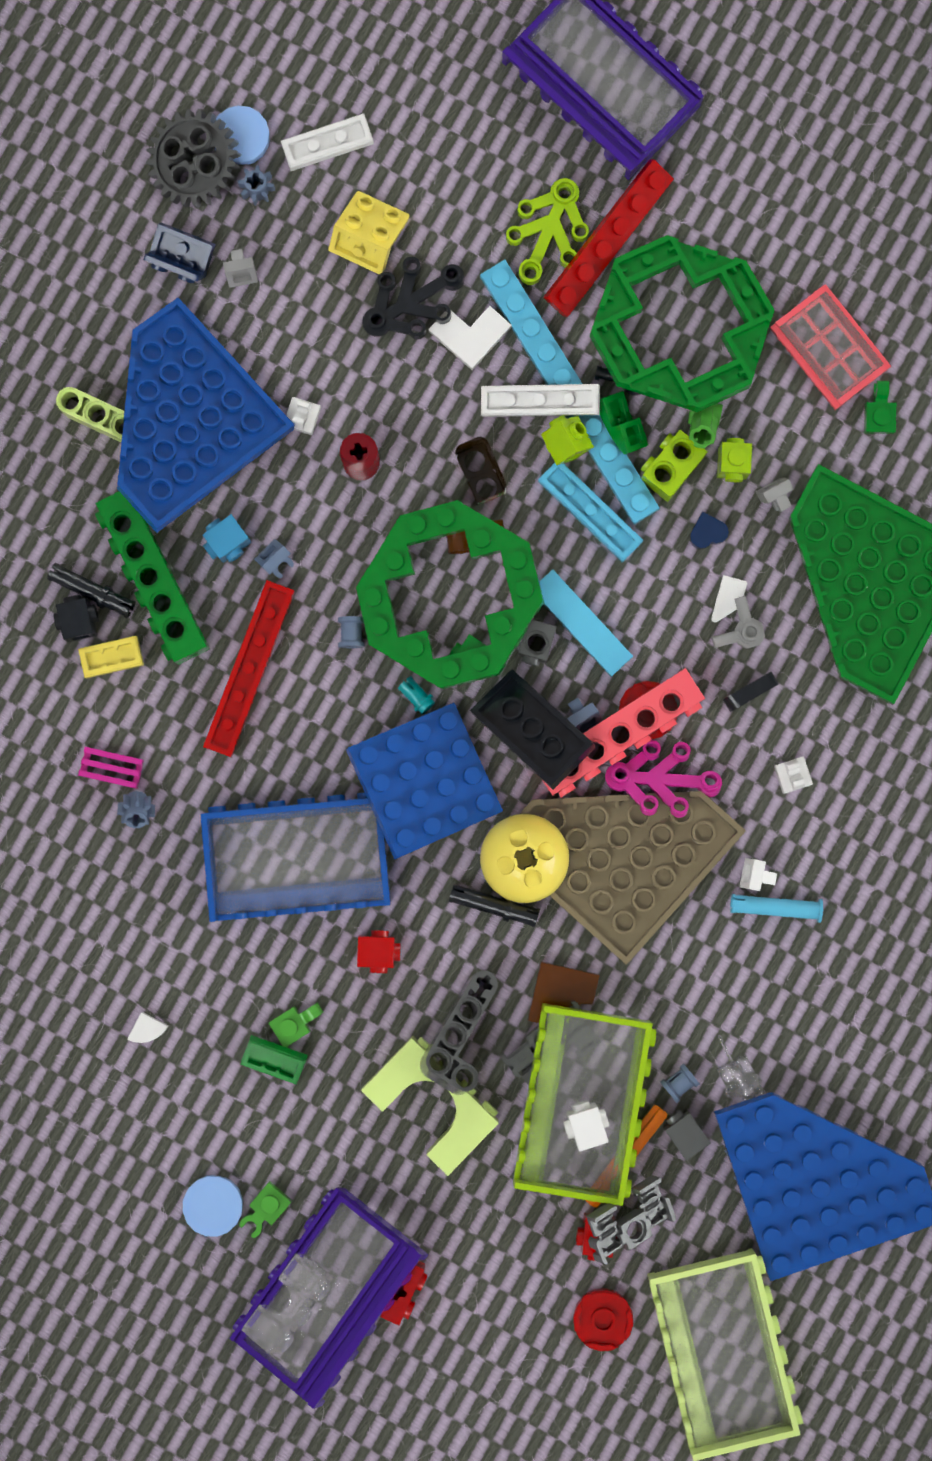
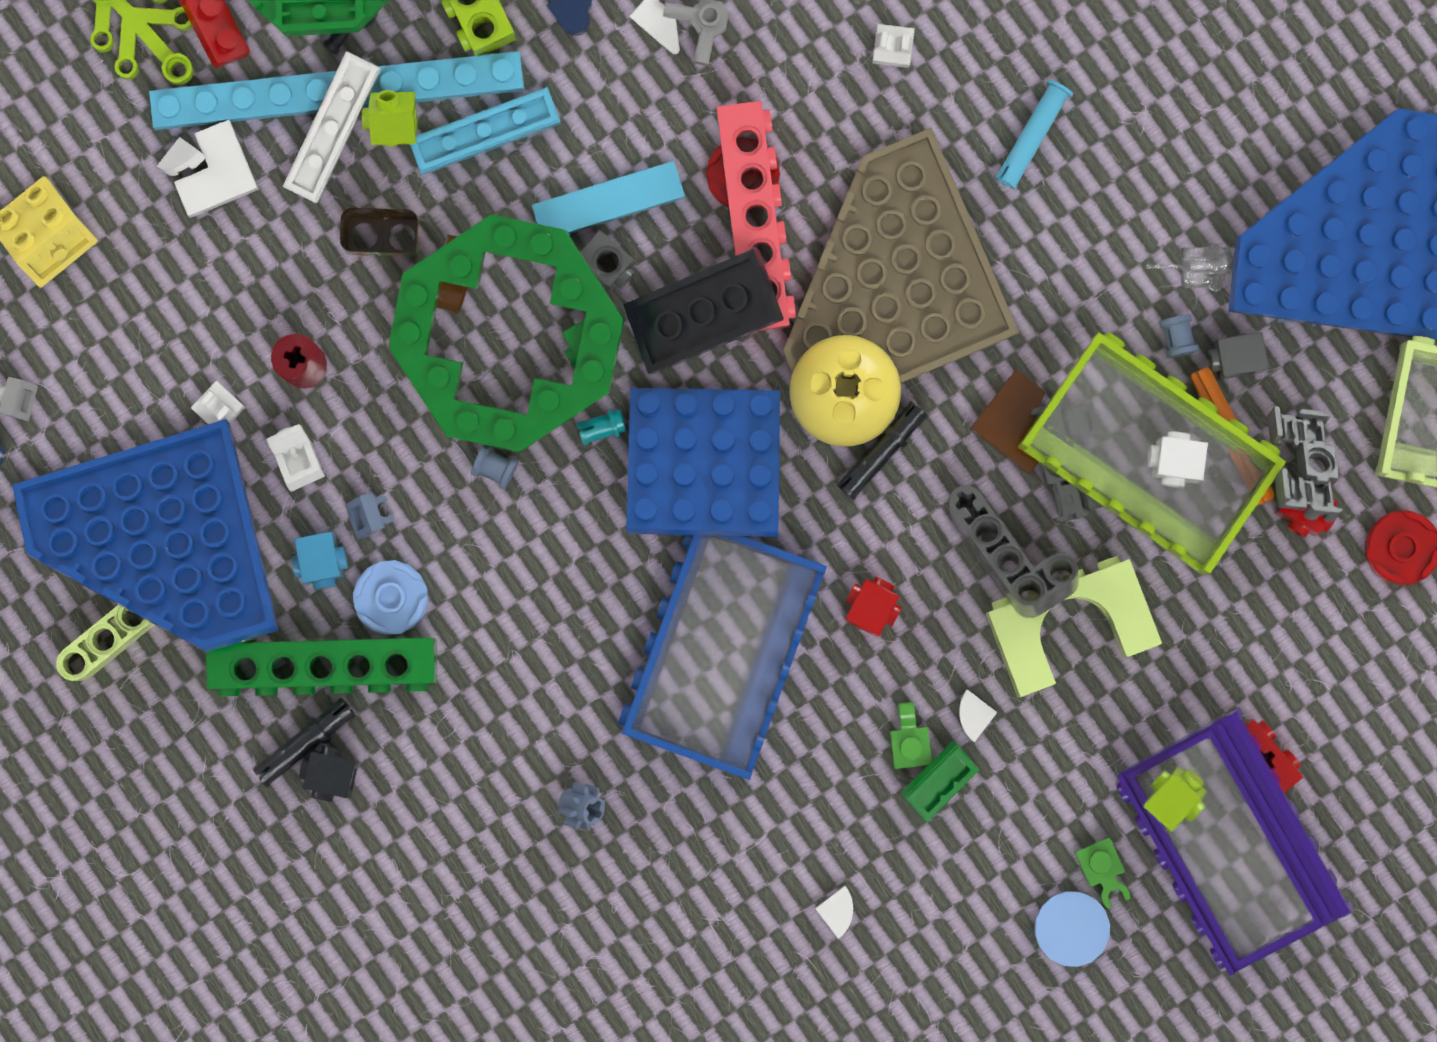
camera: 65 degrees left, 0 degrees up
light yellow plate [78,636,144,679] -> none
dark pink tile [78,747,144,789] -> none
red plate [203,580,295,758] -> none
clear arch [242,1253,334,1354] -> none
black plant [362,257,465,340] -> none
sand blue tile [567,698,602,733] -> none
green slope [600,391,649,454] -> none
dark pink plant [605,740,722,818] -> none
black beam [723,671,779,712] -> none
white tile [739,858,777,891] -> none
none -> white tile [157,137,206,176]
none -> white bracket [267,424,325,492]
none -> light blue tile [353,560,429,635]
none -> white tile [959,690,997,742]
none -> lime brick [1143,766,1207,832]

